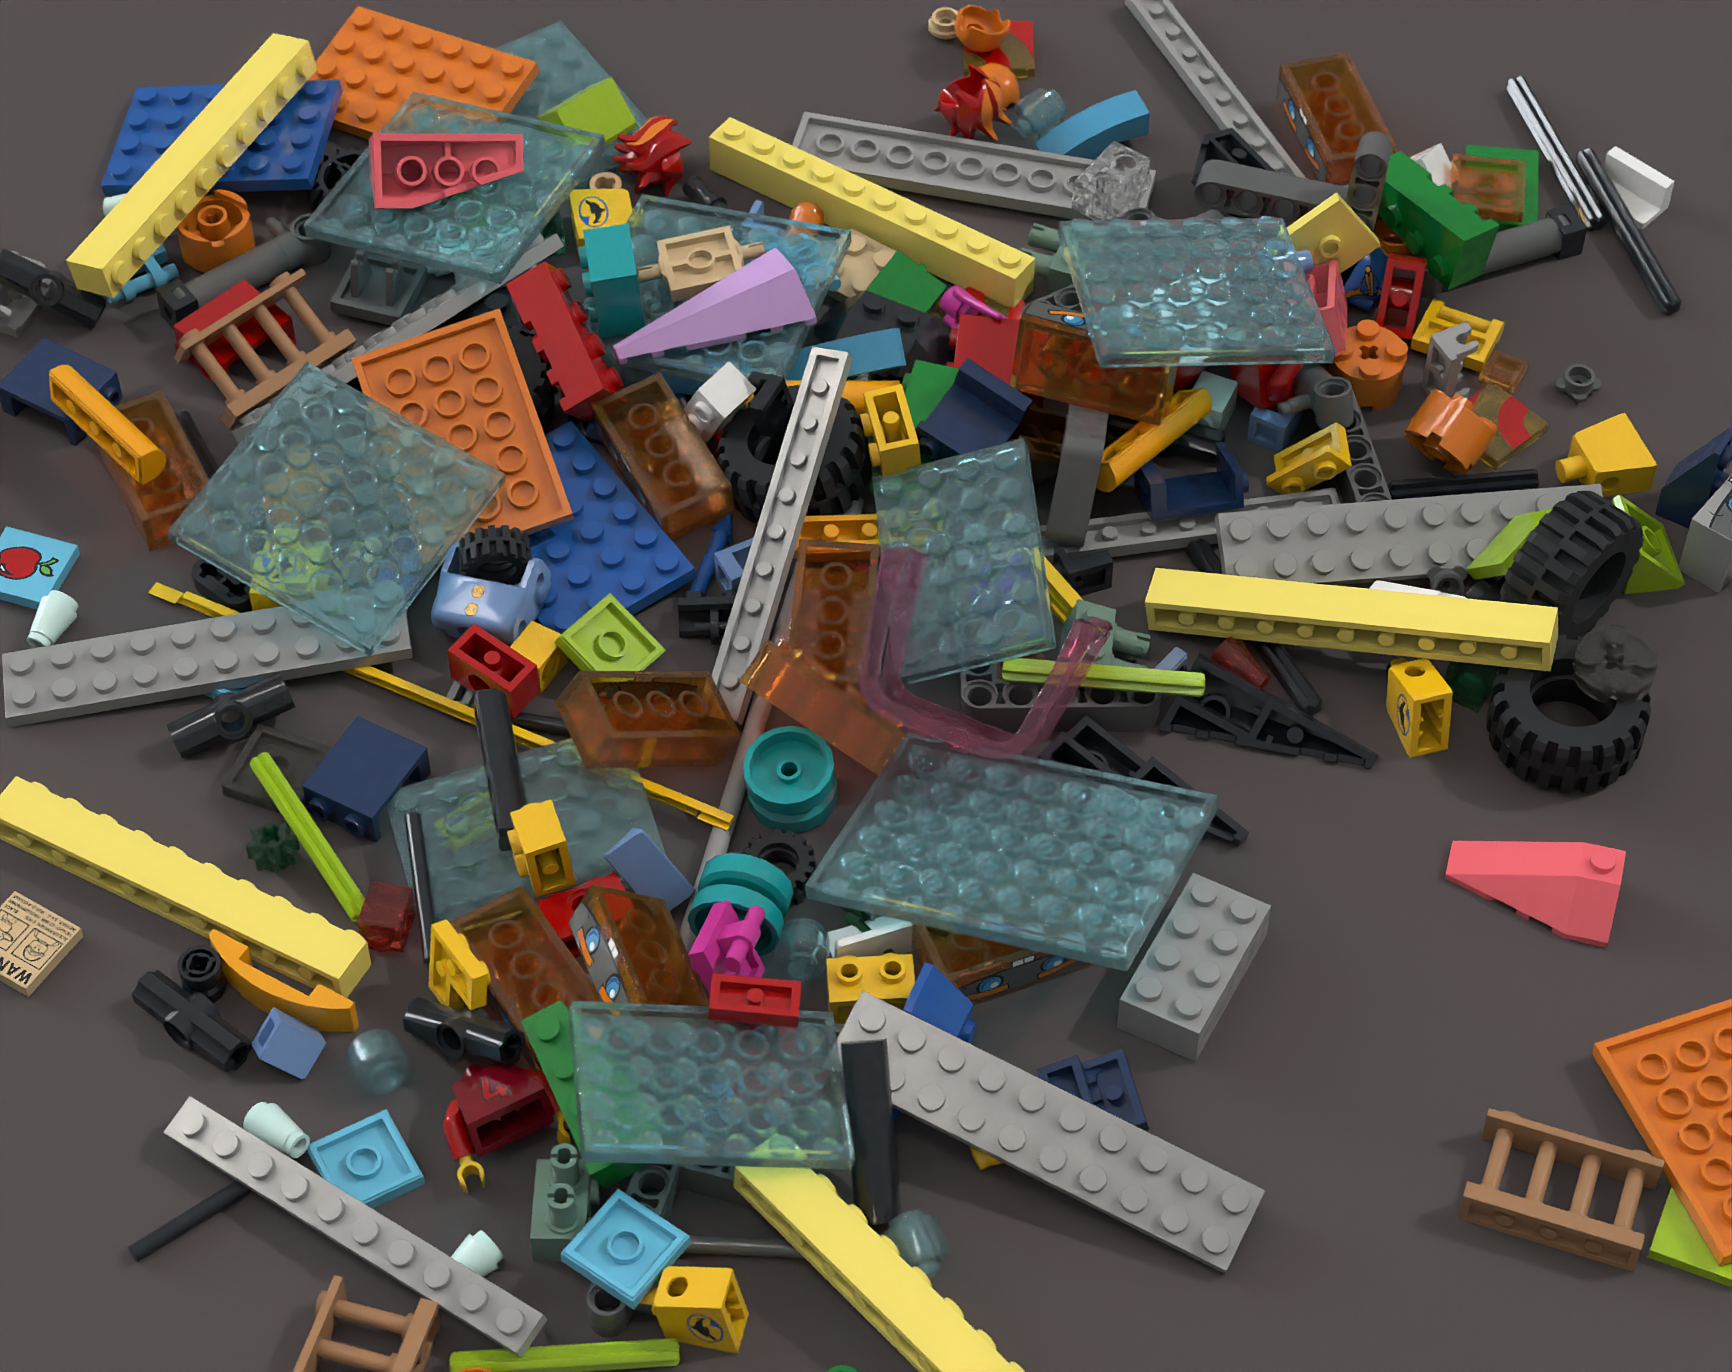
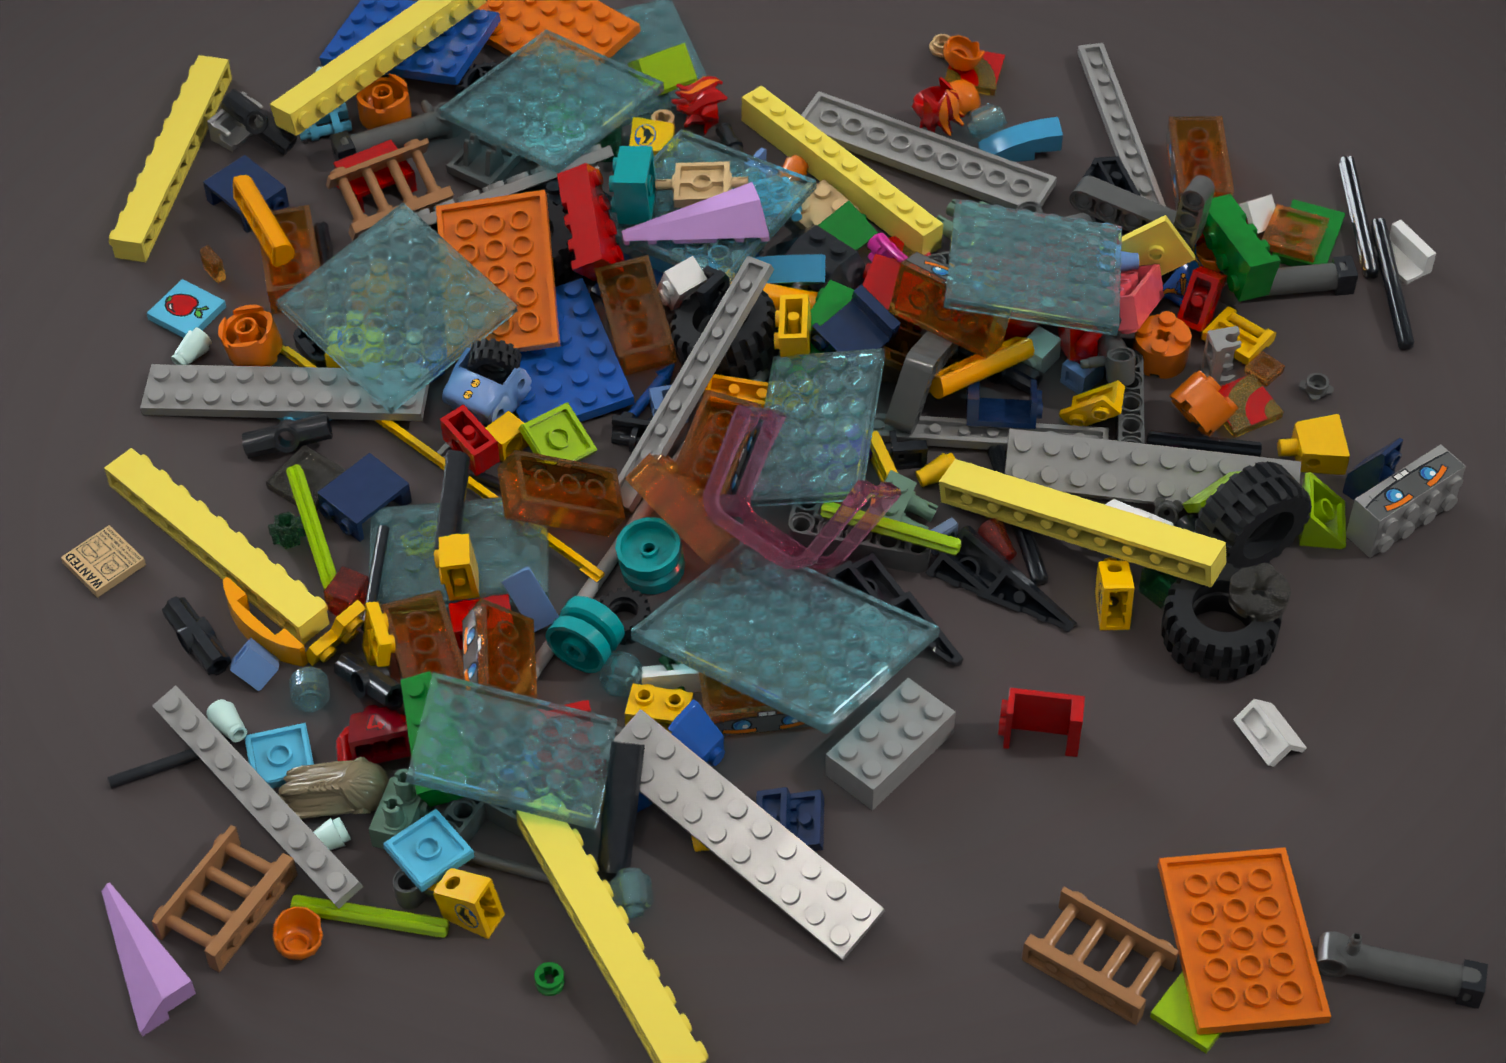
camera: 15 degrees right, 0 degrees up
black wheel [177,946,226,1003] -> none
coral wedge [369,133,524,209] -> none
dark pink plate [688,900,765,998] -> none
red panel [708,973,801,1028] -> none
clear brick [1072,141,1152,227] -> none
coral wedge [1445,841,1626,948] -> none
none -> clear orange tile [200,245,226,283]
none -> orange brick [218,305,283,366]
none -> dark tan hair [278,757,389,819]
none -> yellow plate [306,600,366,666]
none -> yellow cone [915,452,956,487]
none -> red panel [998,687,1085,757]
none -> white panel [1233,699,1307,767]

